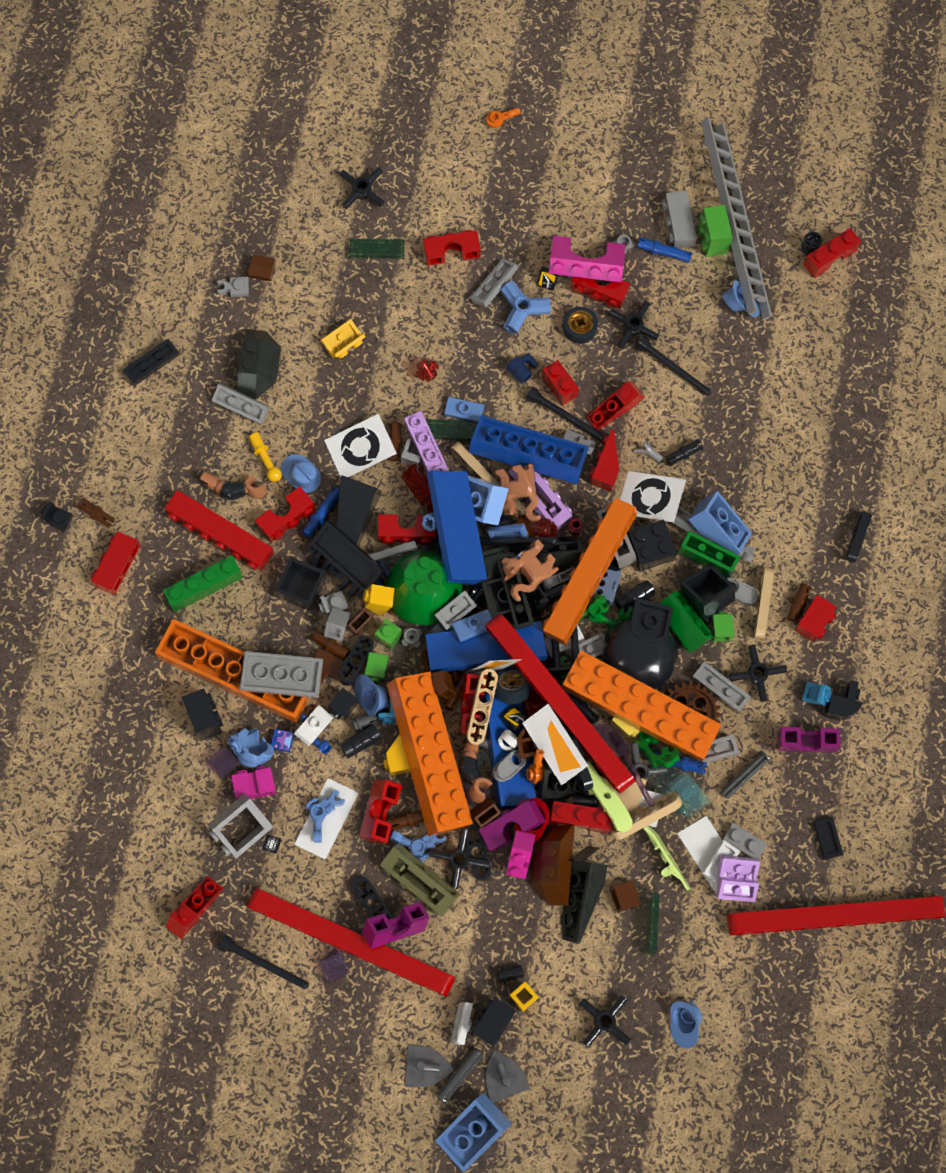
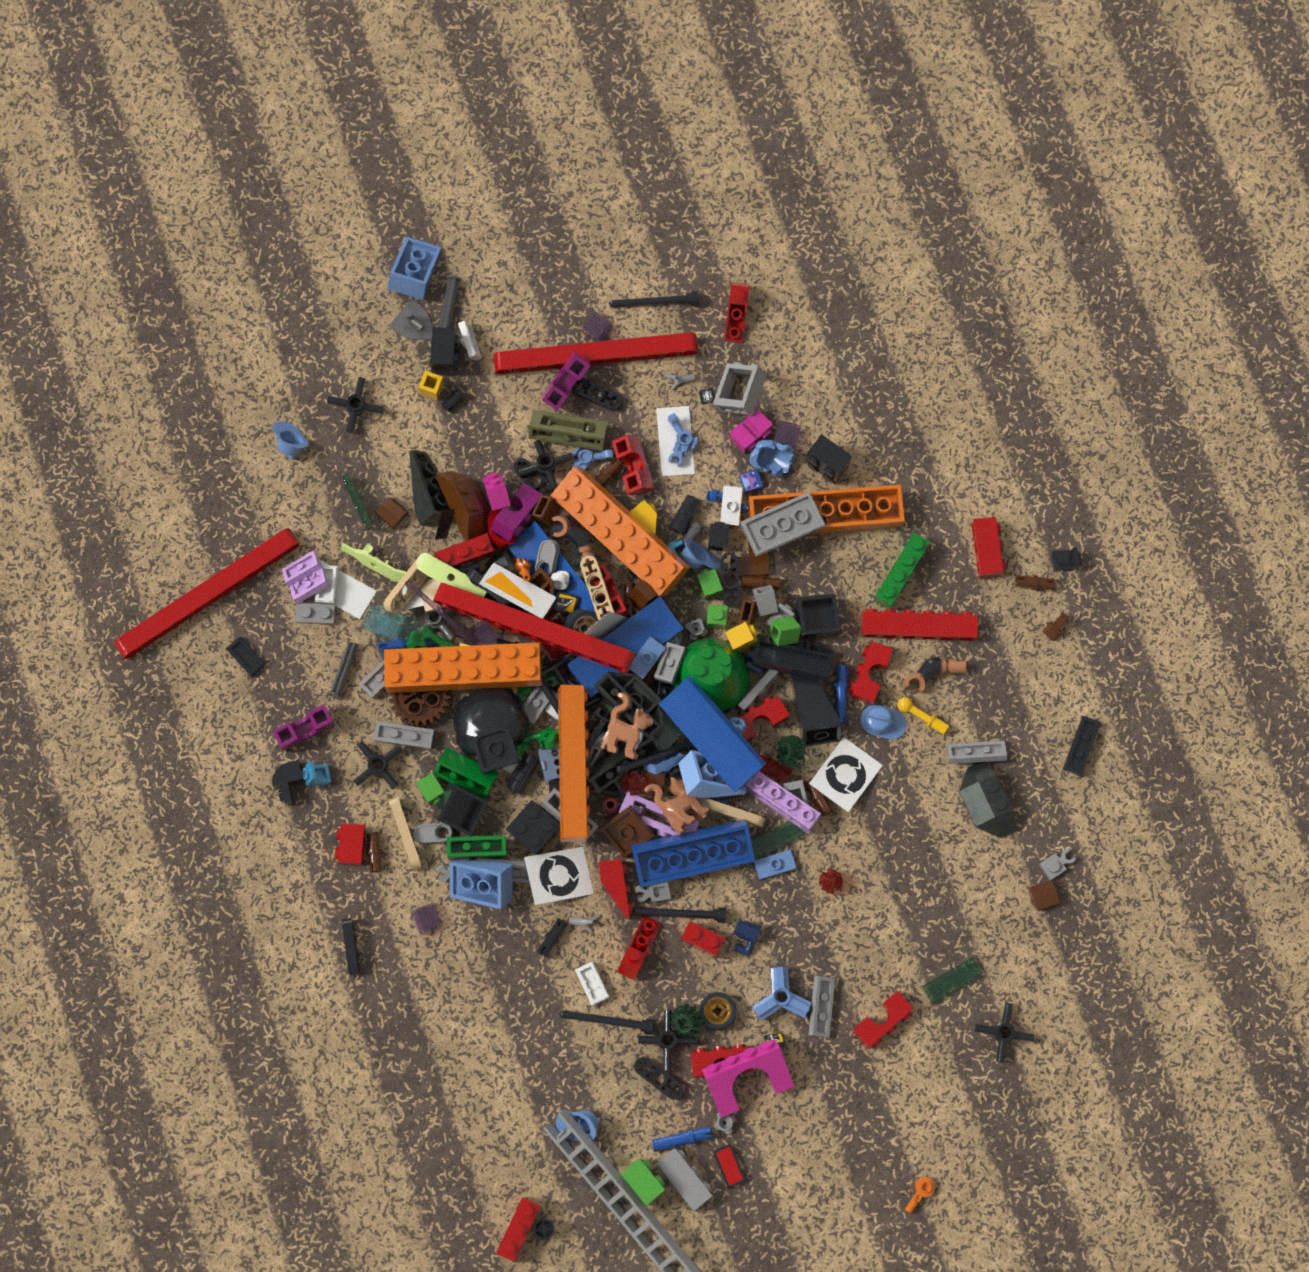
camera: 150 degrees right, 5 degrees up
yellow bracket [320,319,365,359] -> none
flat silver shield [405,1044,454,1088] -> none
none -> clear purple piece [411,902,442,935]
none -> white plate [575,961,610,1006]
none -> reddish brown tile [600,805,655,858]
none -> black beam [634,1057,683,1100]
none -> light grey bar [665,373,695,390]
none -> clear green gear [670,1003,704,1038]
none -> red tile [712,1143,746,1189]
none -> bright green brick [769,616,801,646]
none -> clear green gear [776,735,808,768]
none -> reddish brown piece [1042,612,1069,641]

